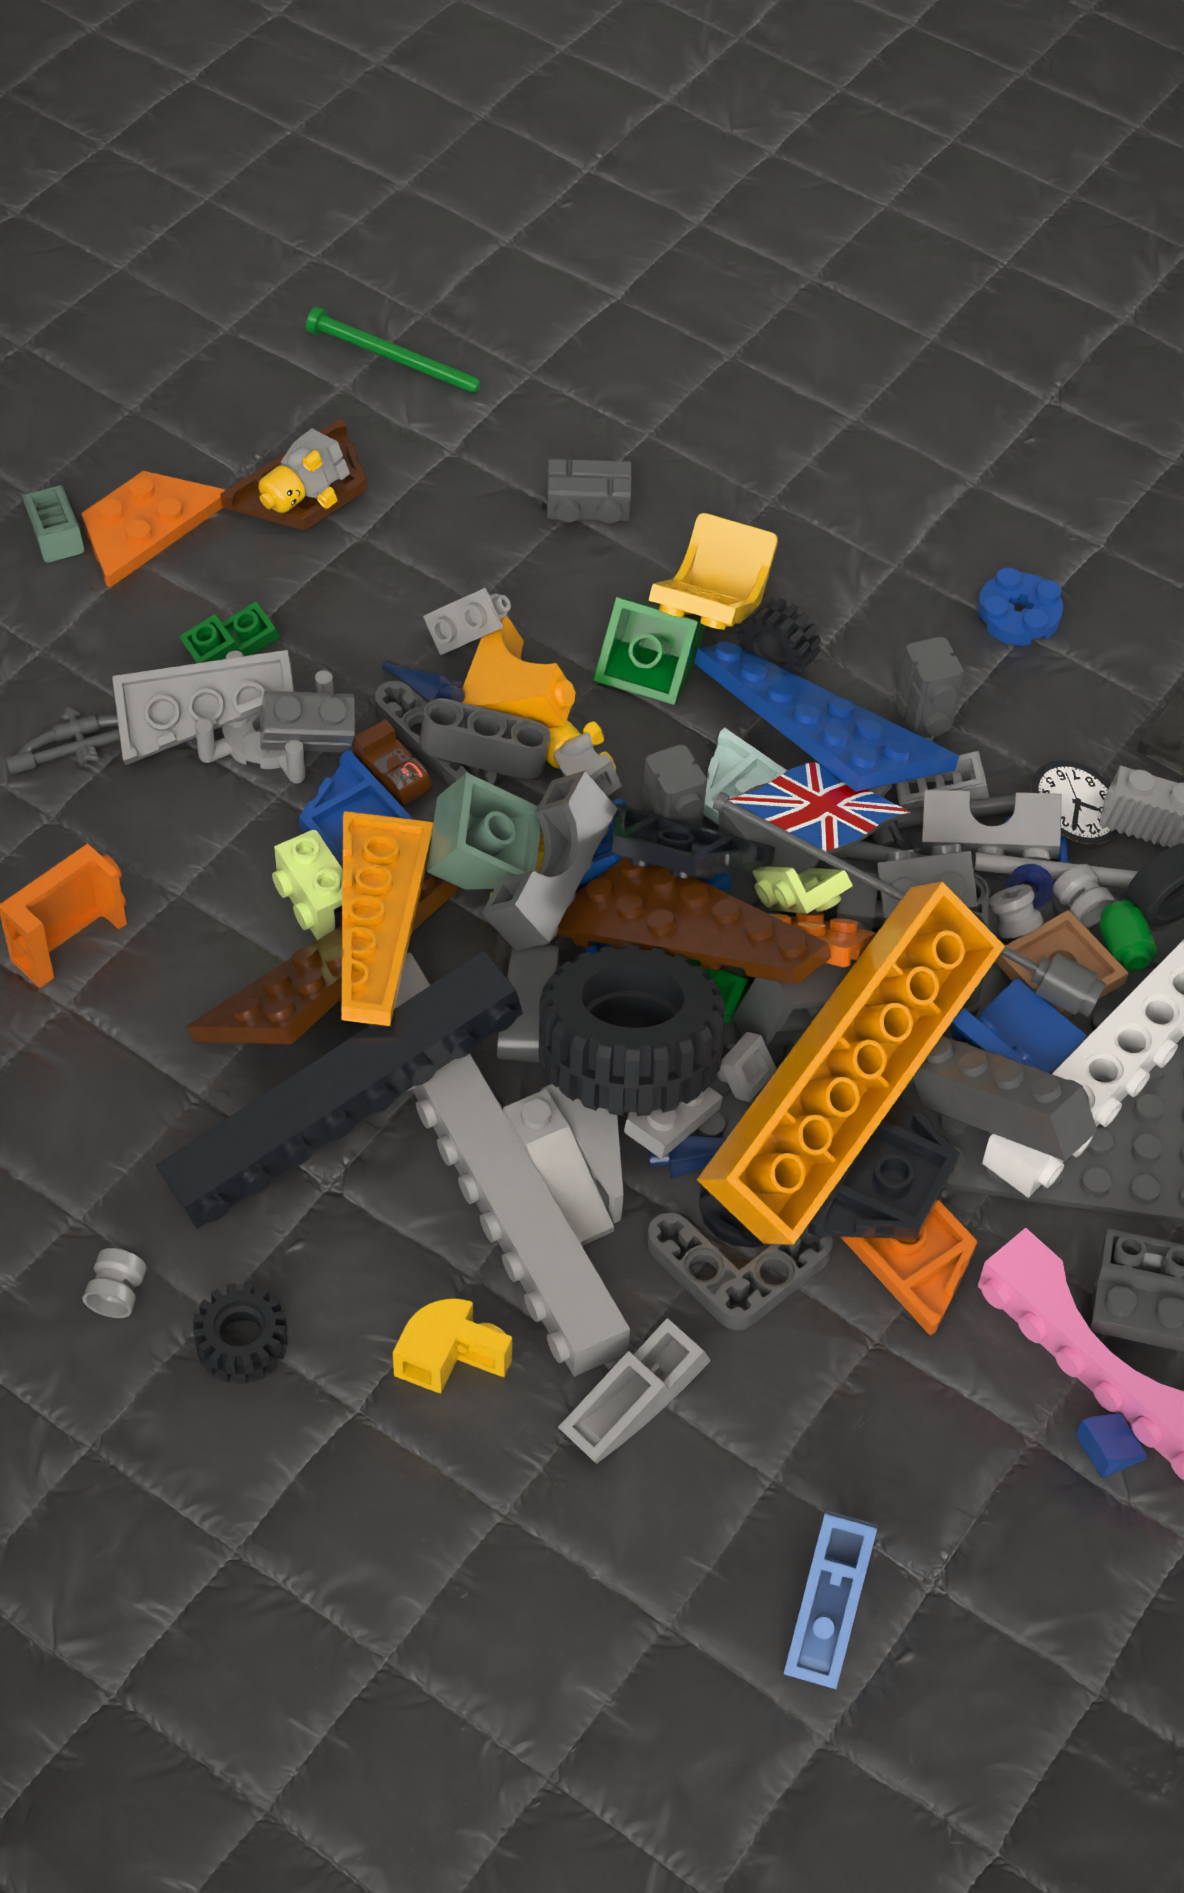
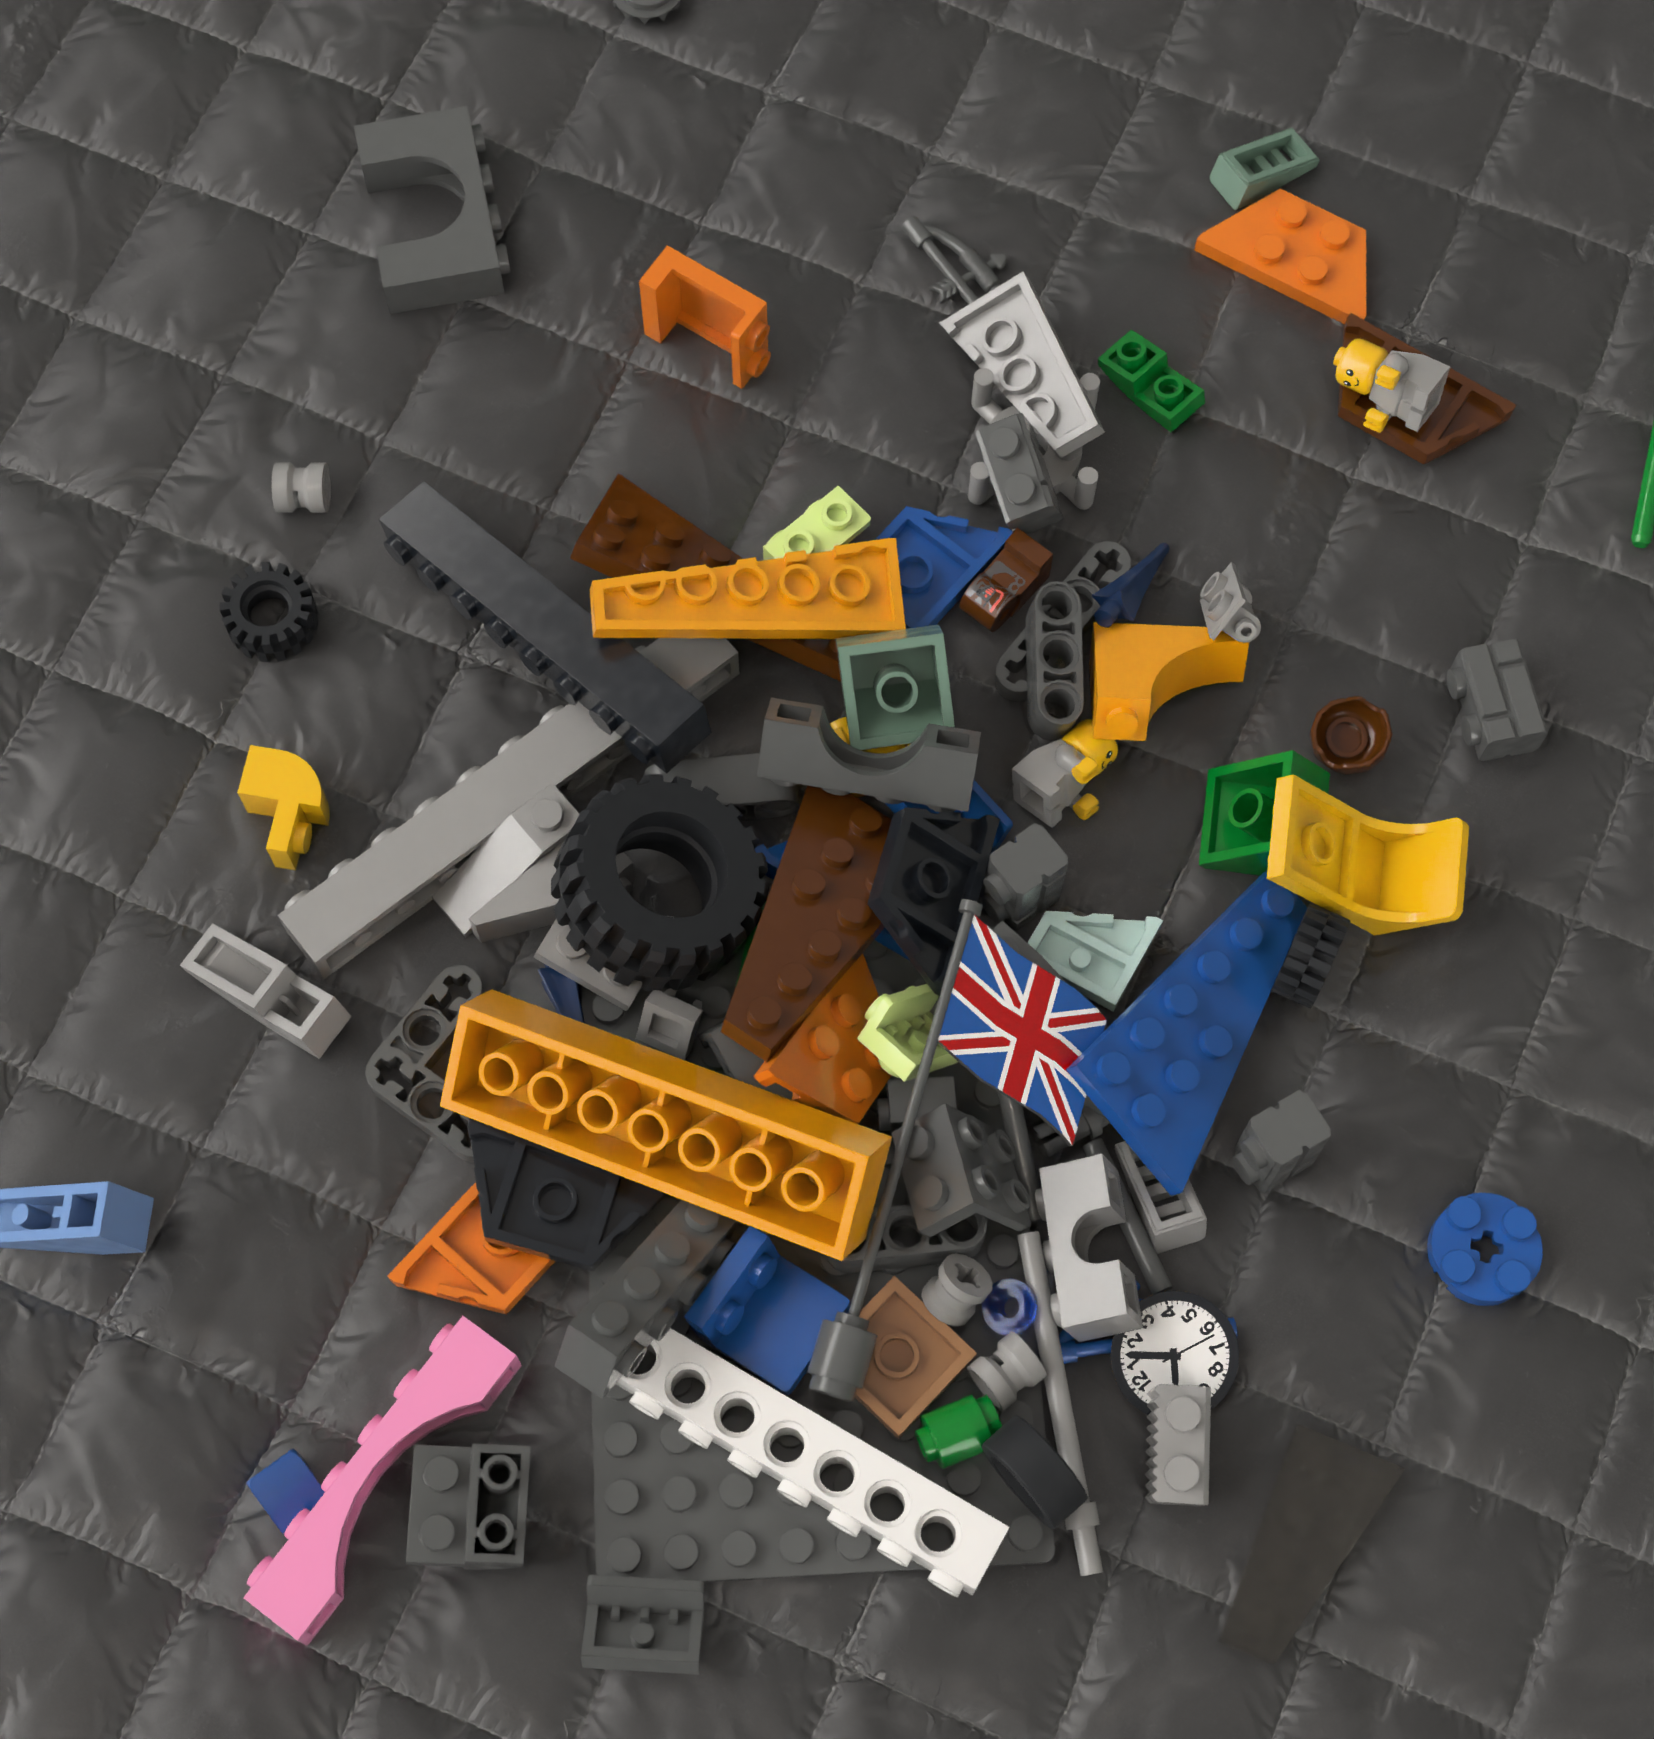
camera: 80 degrees right, 15 degrees up
none -> reddish brown hair [1309,696,1393,775]

